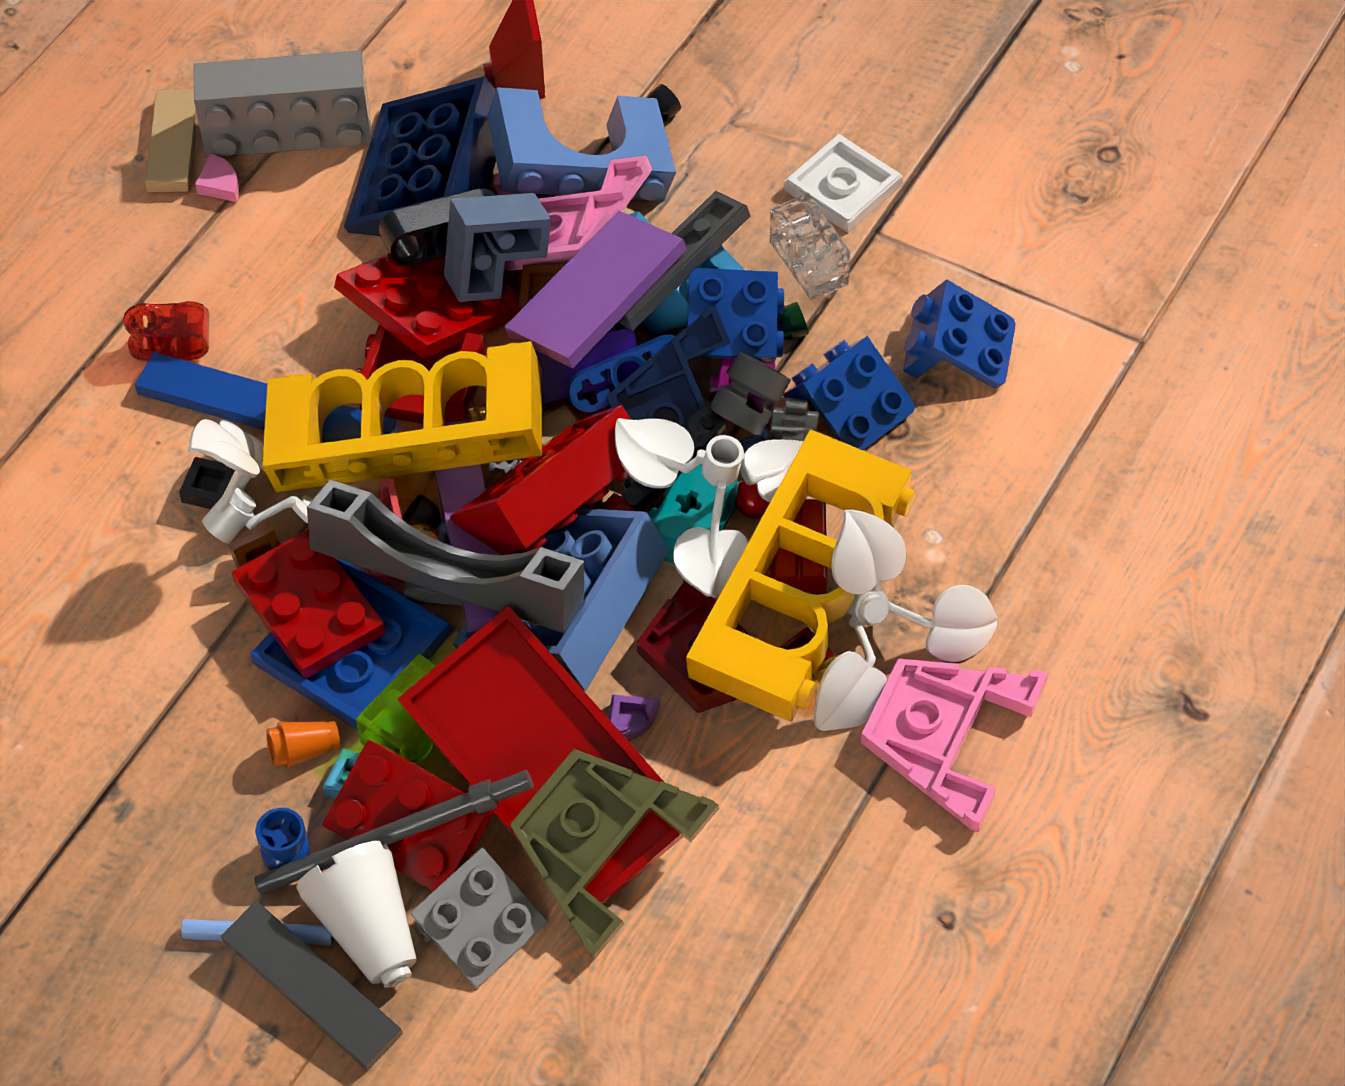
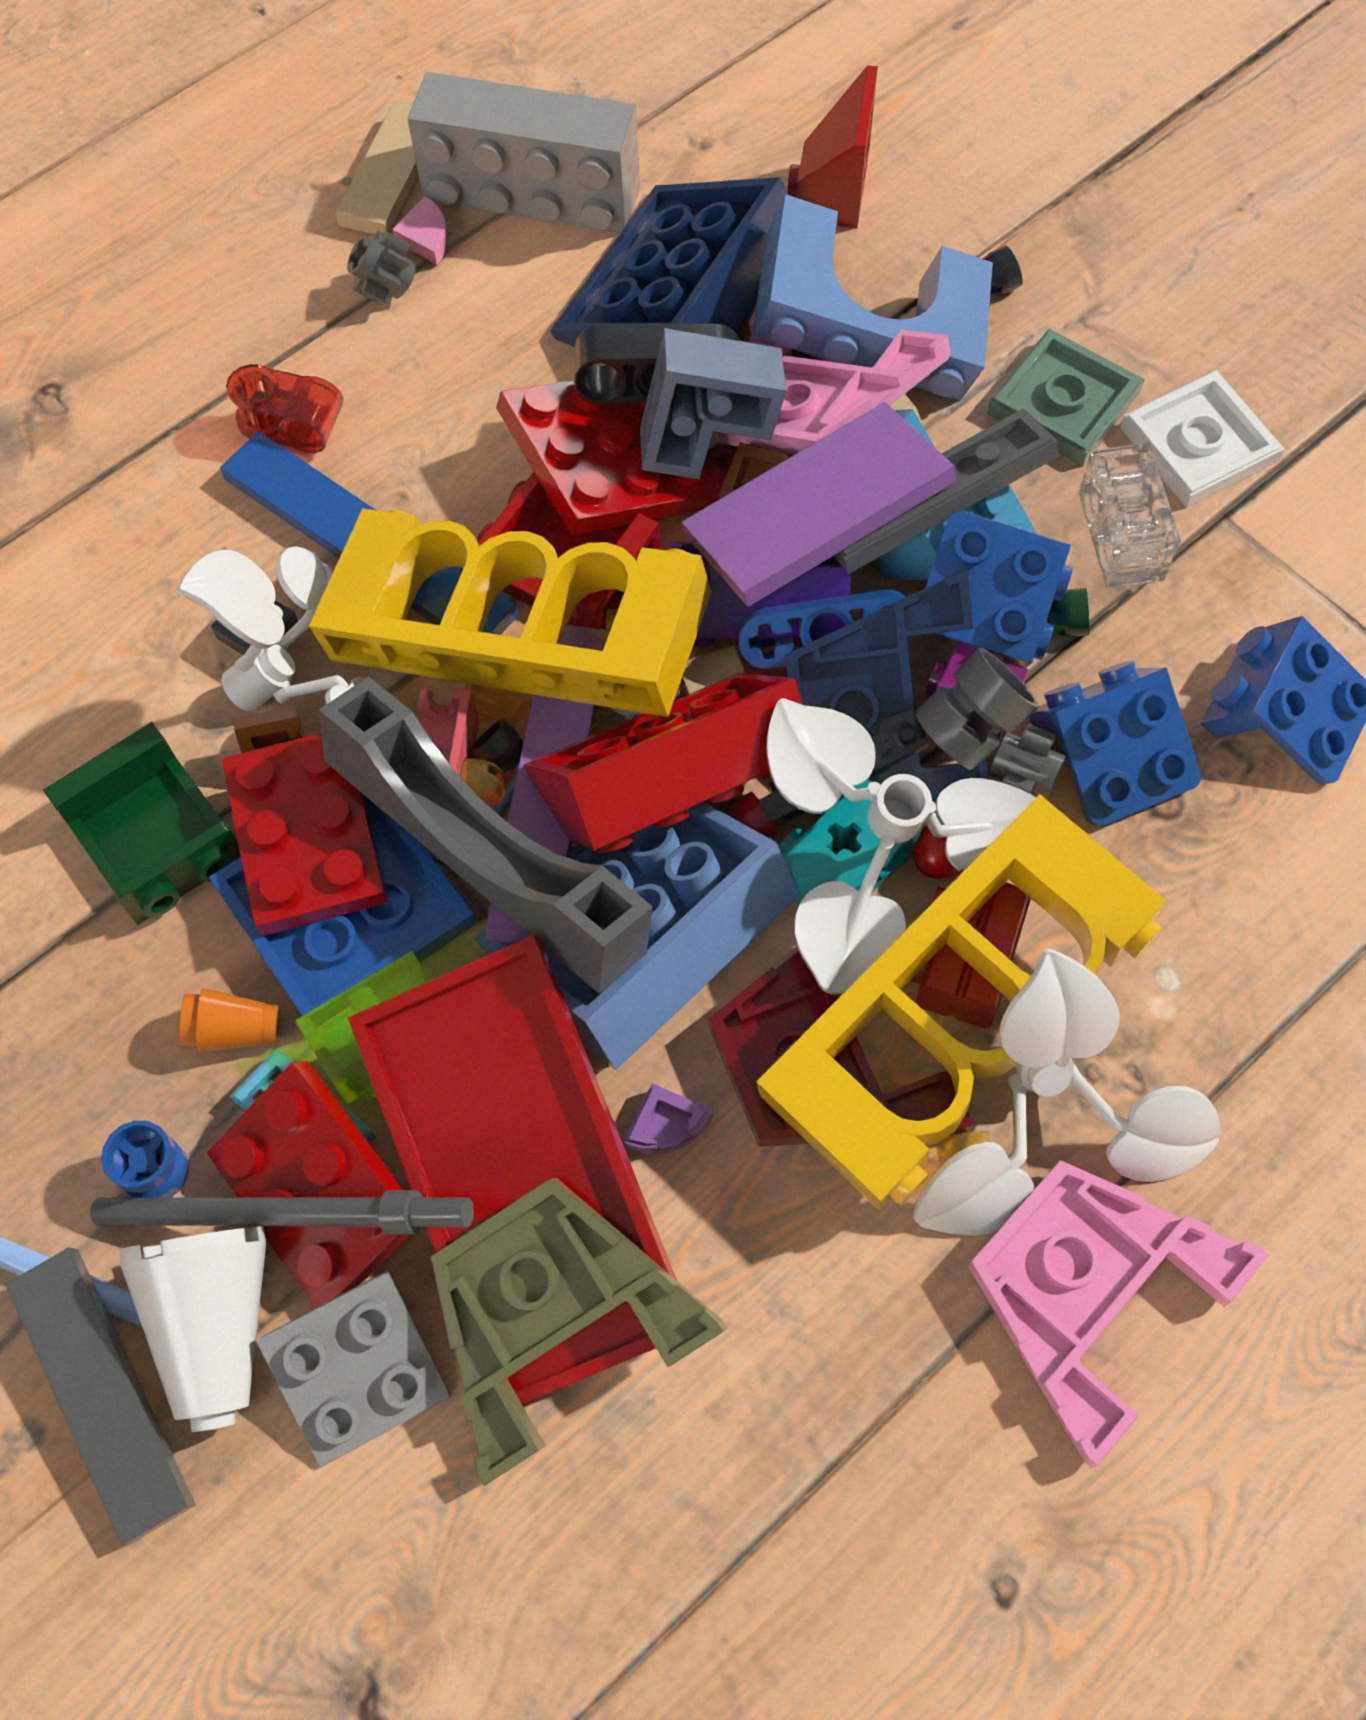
camera: 20 degrees right, 10 degrees up
none -> dark green panel [43,722,241,925]
none -> dark grey gear [347,230,415,303]
none -> sand green tile [987,329,1145,466]

